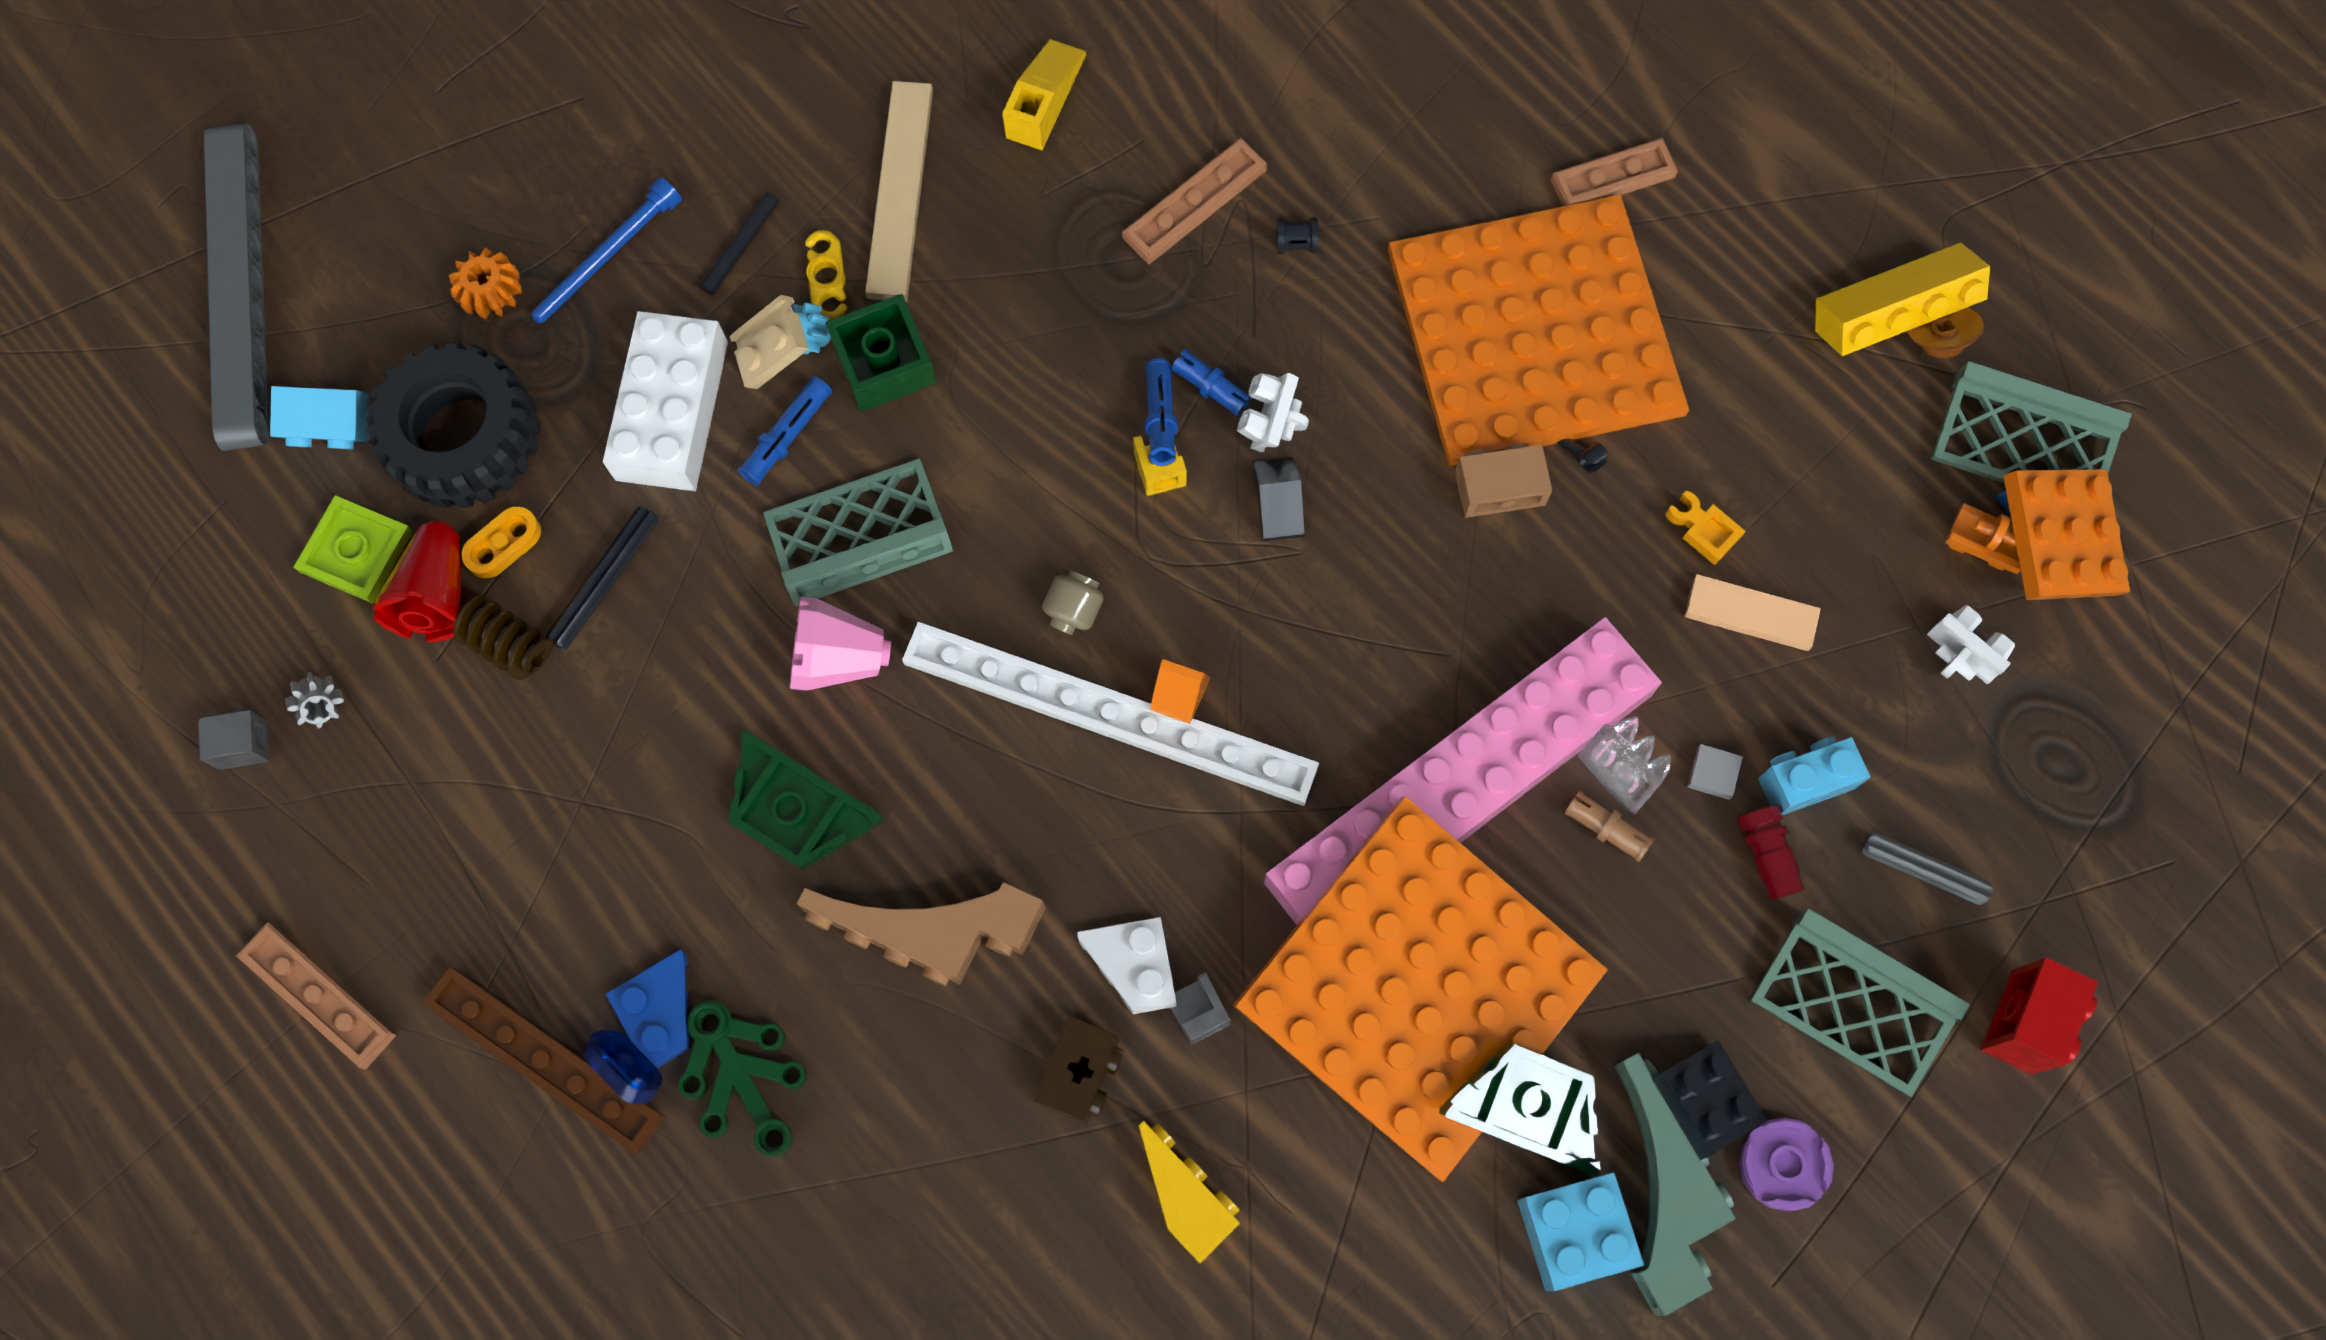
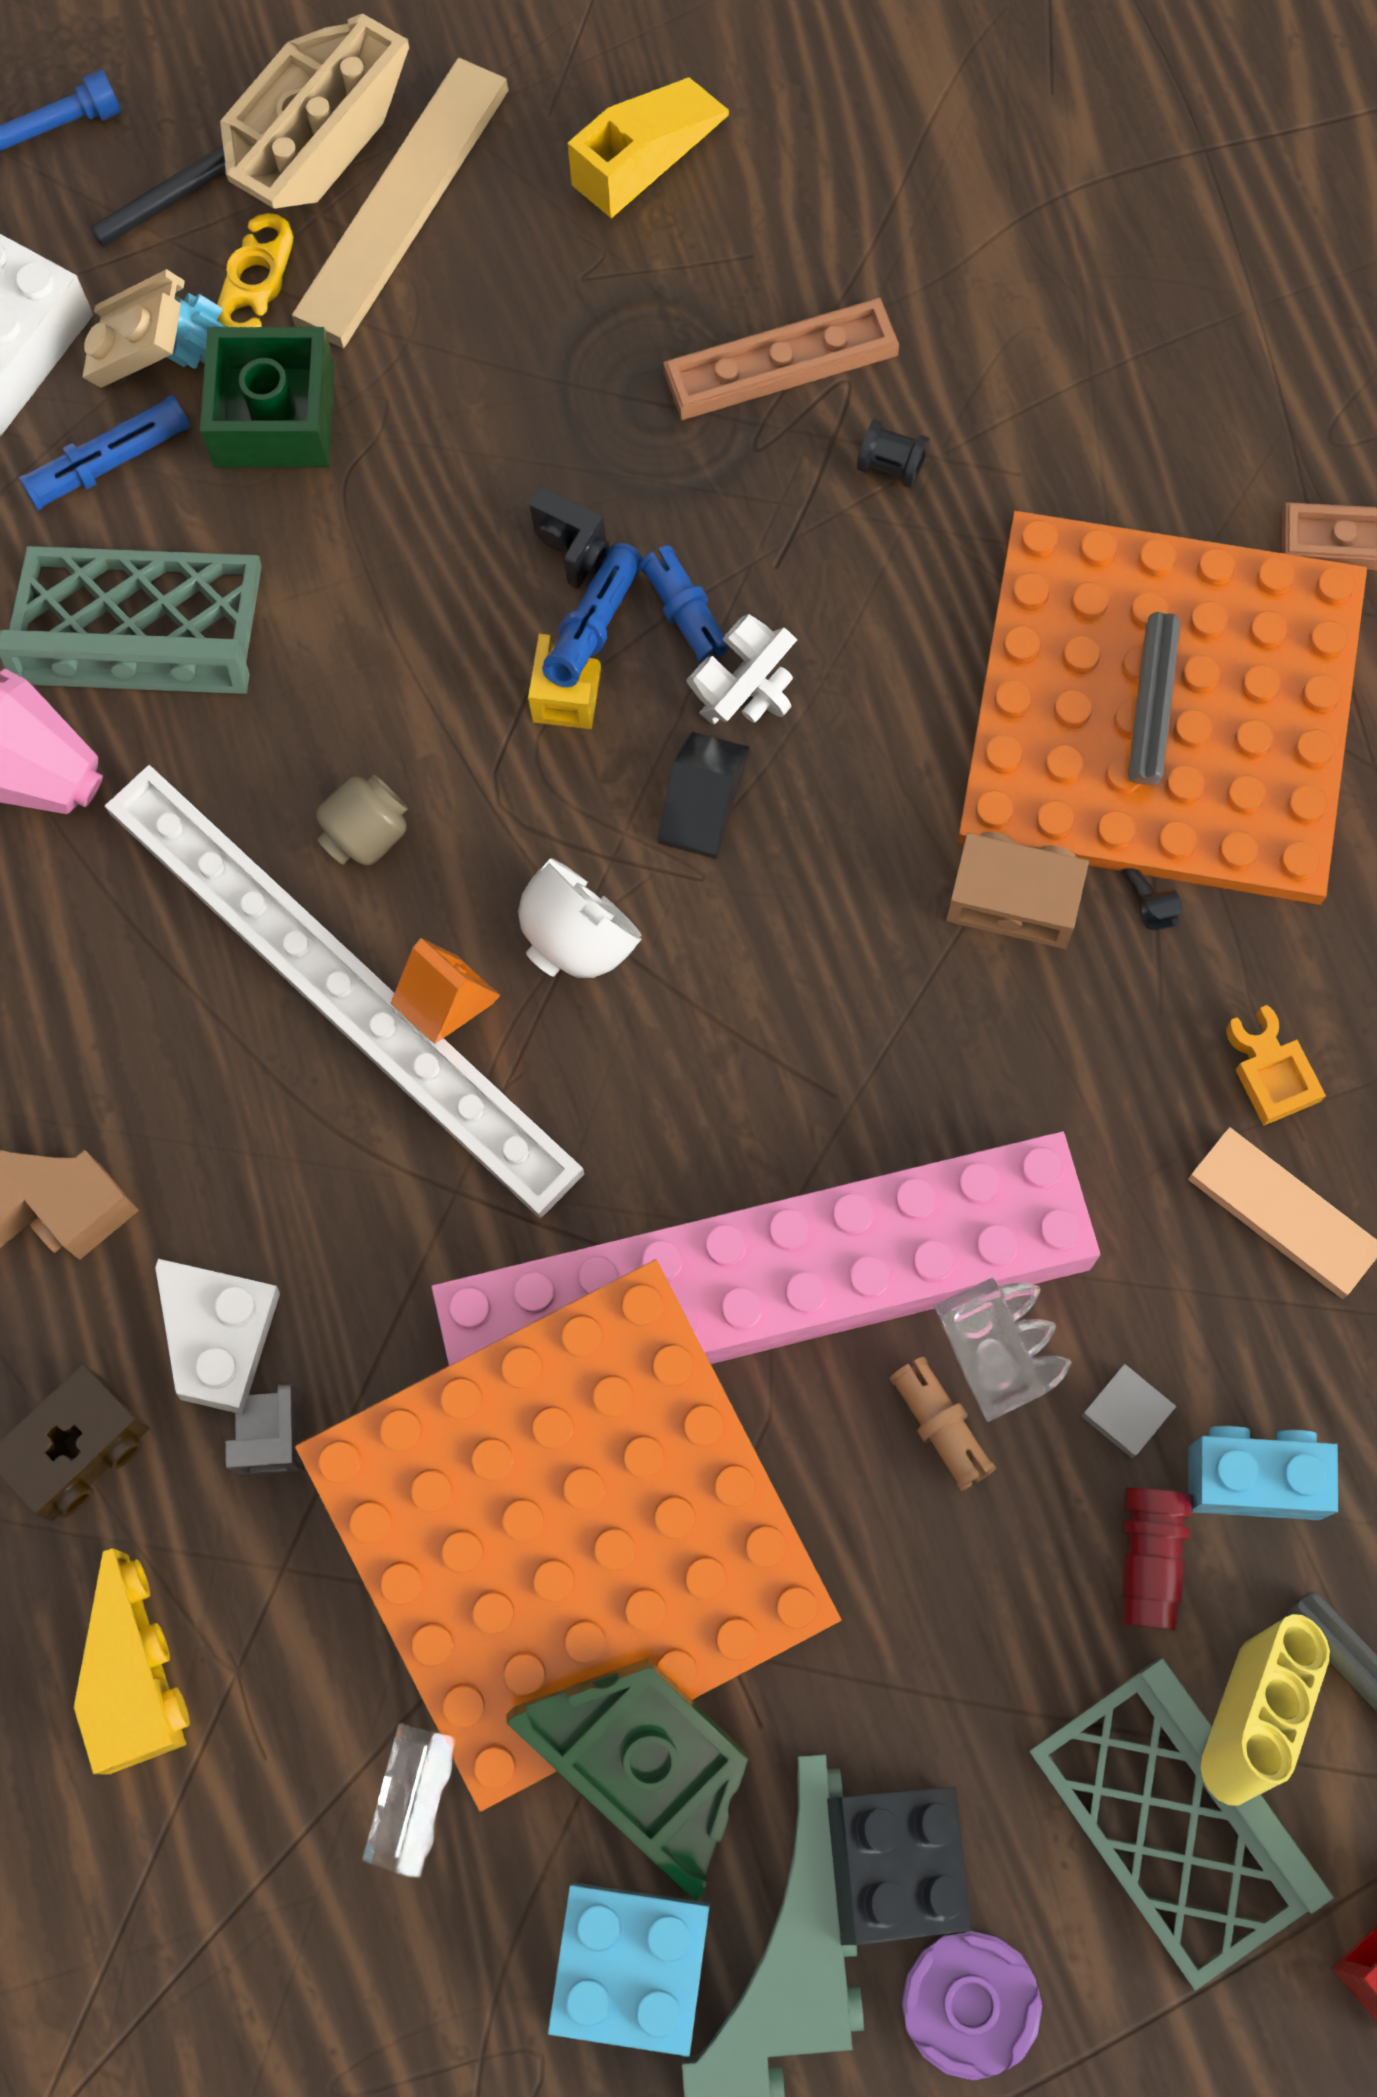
camera: 25 degrees right, 0 degrees up
none -> tan wedge [220,13,409,208]
none -> clear plate [362,1723,456,1878]
none -> white cylinder [518,858,642,978]
none -> black bracket [529,486,609,588]
none -> dark grey axle [1128,612,1181,786]
none -> light yellow beam [1200,1614,1330,1806]

